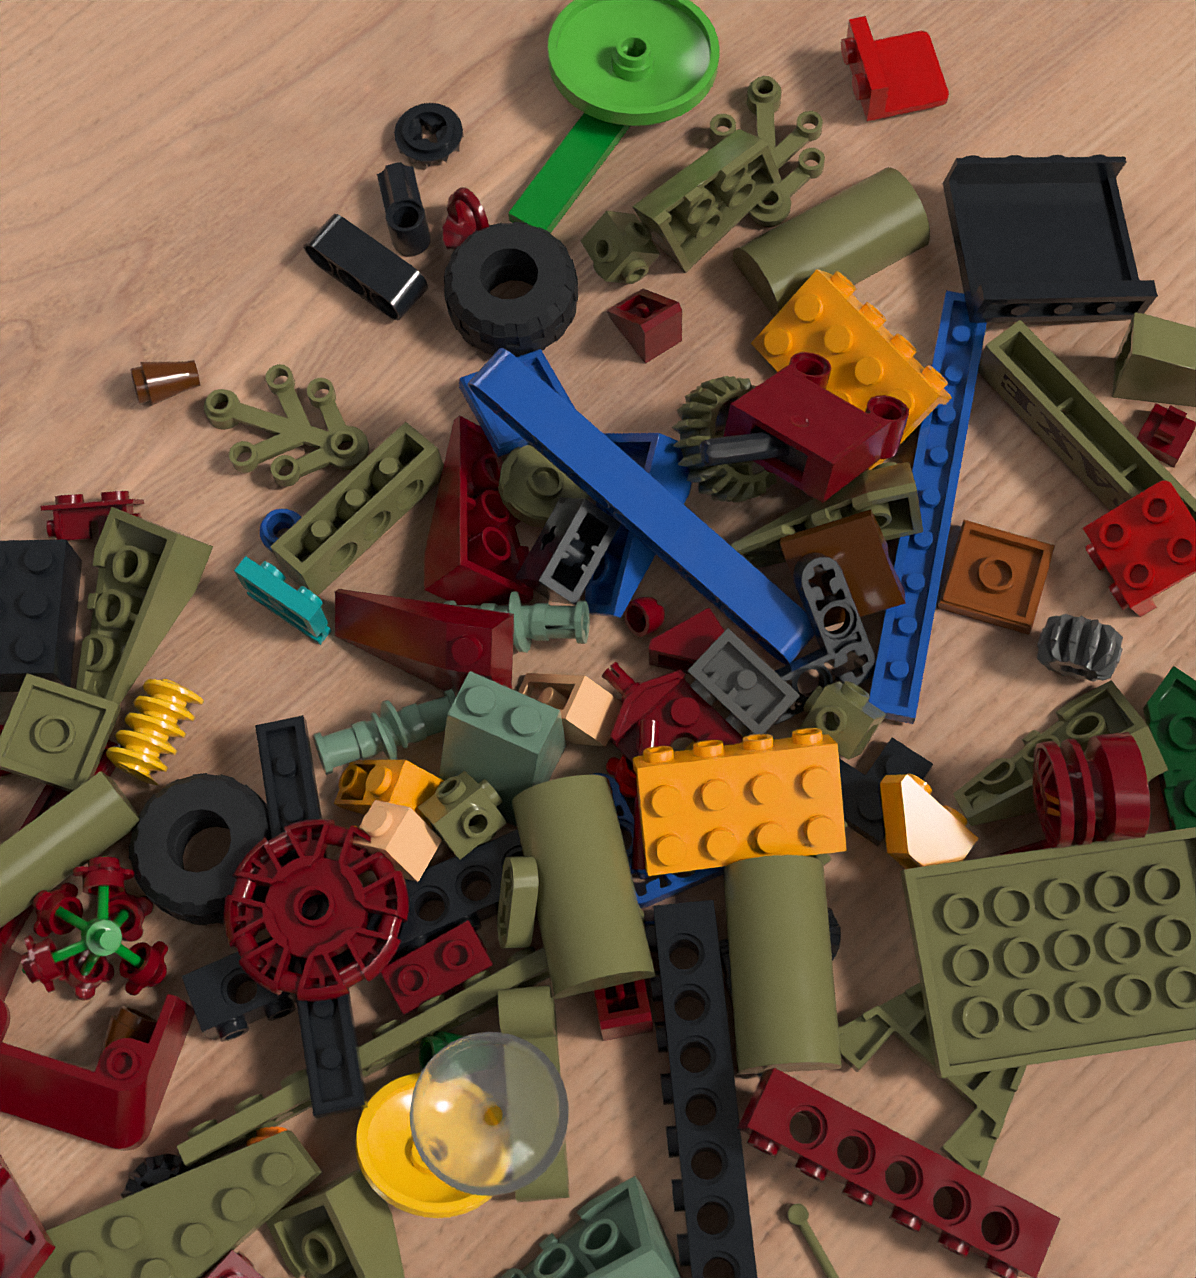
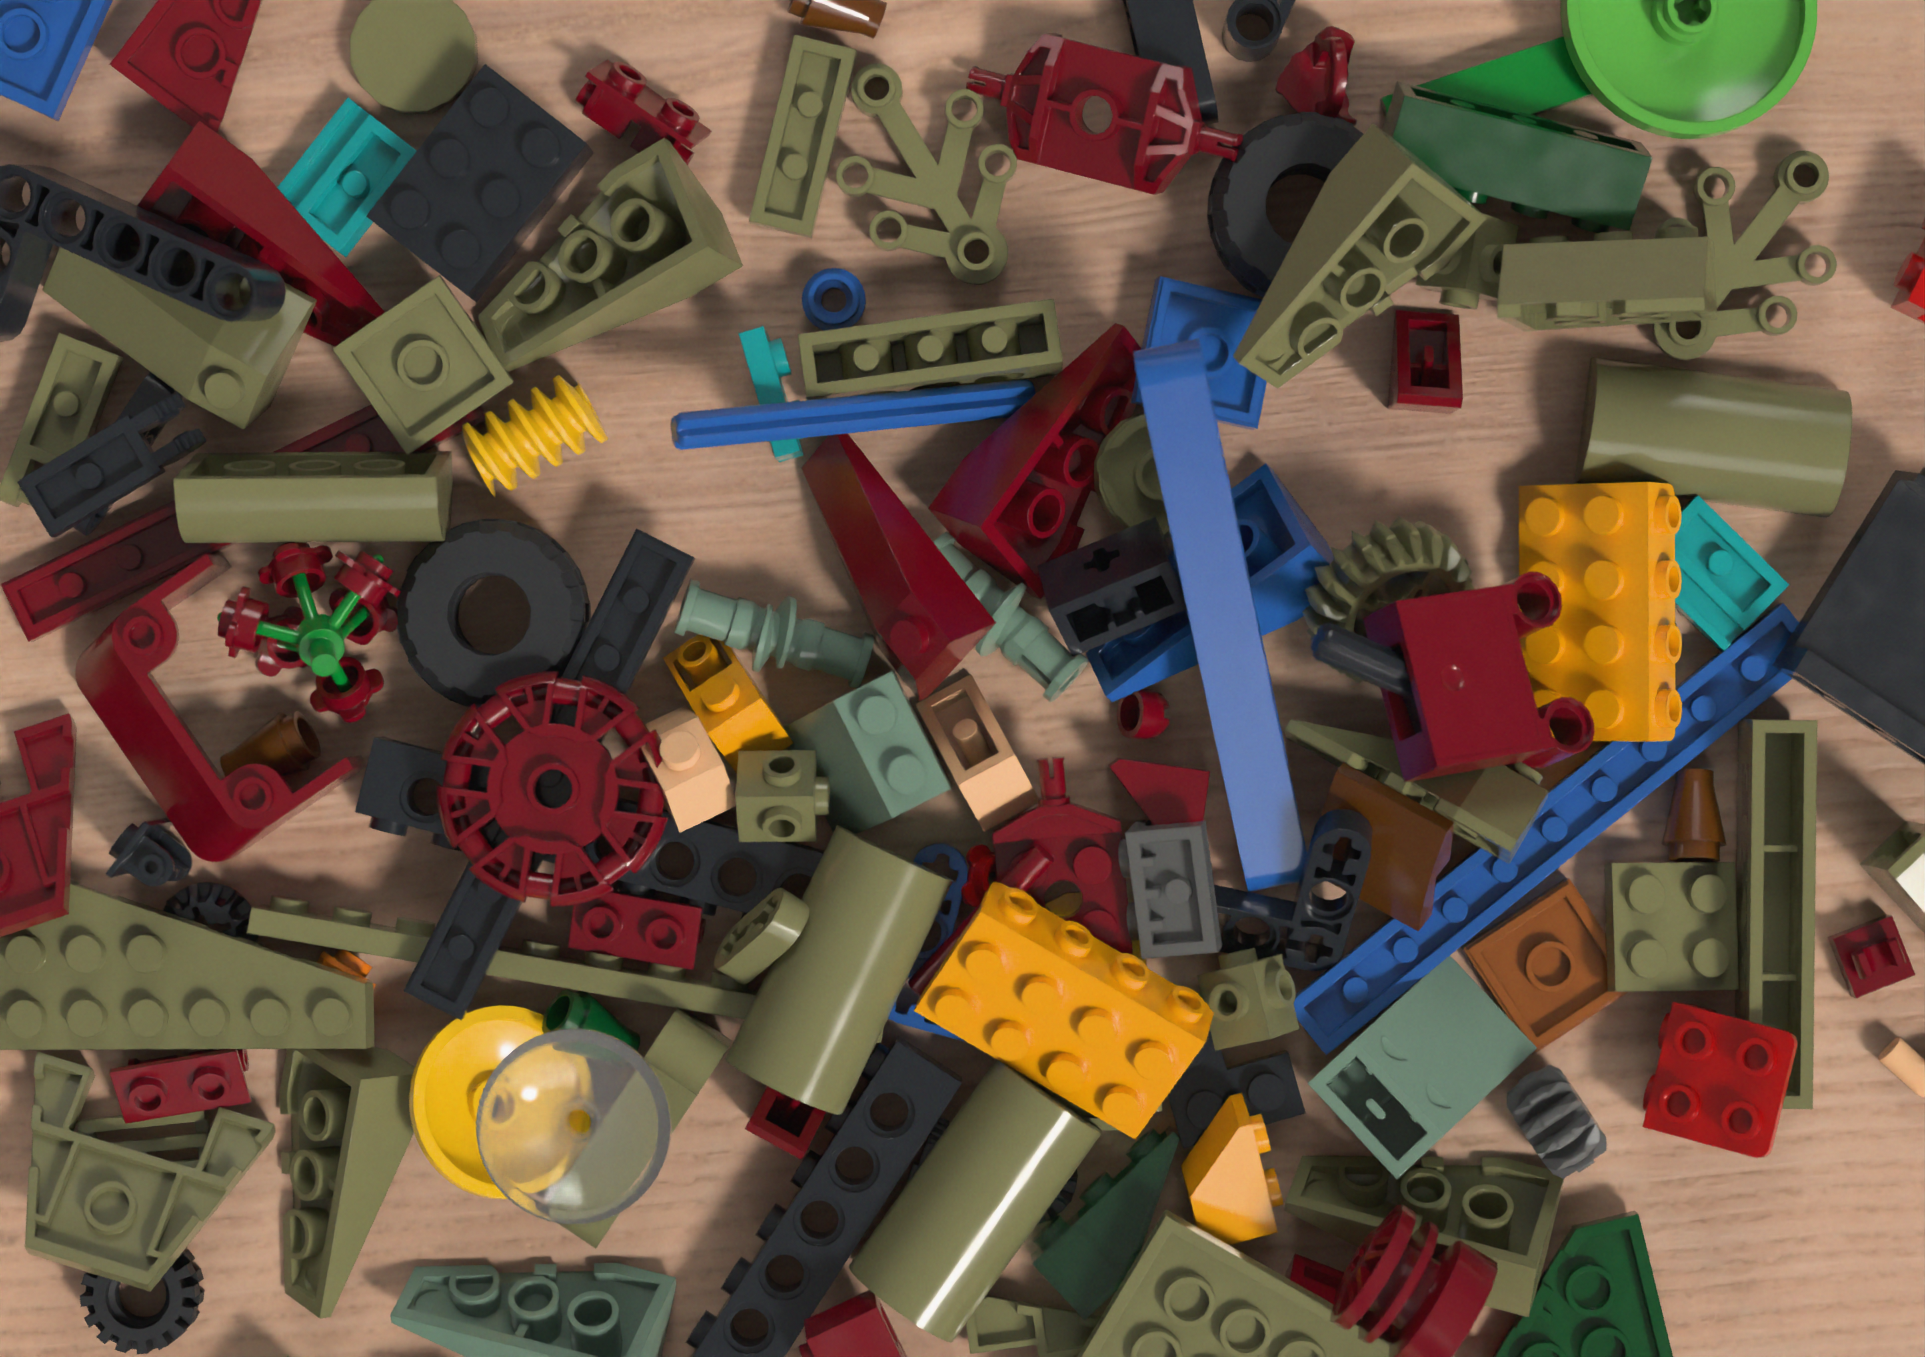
camera: 30 degrees right, 20 degrees up
none -> black hinge [106,818,193,886]
none -> blue axle [670,379,1036,450]
none -> olive plate [749,35,857,239]
none -> dark red plate [966,32,1243,195]
none -> clear green slope [1031,1125,1180,1320]
none -> olive wedge [1233,123,1486,389]
none -> sand green slope [1308,956,1537,1179]
none -> dark green brick [1383,81,1653,233]
none -> olive plate [1604,862,1739,992]
none -> reddish brown cone [1662,769,1727,862]
none -> teal plate [1675,495,1789,651]

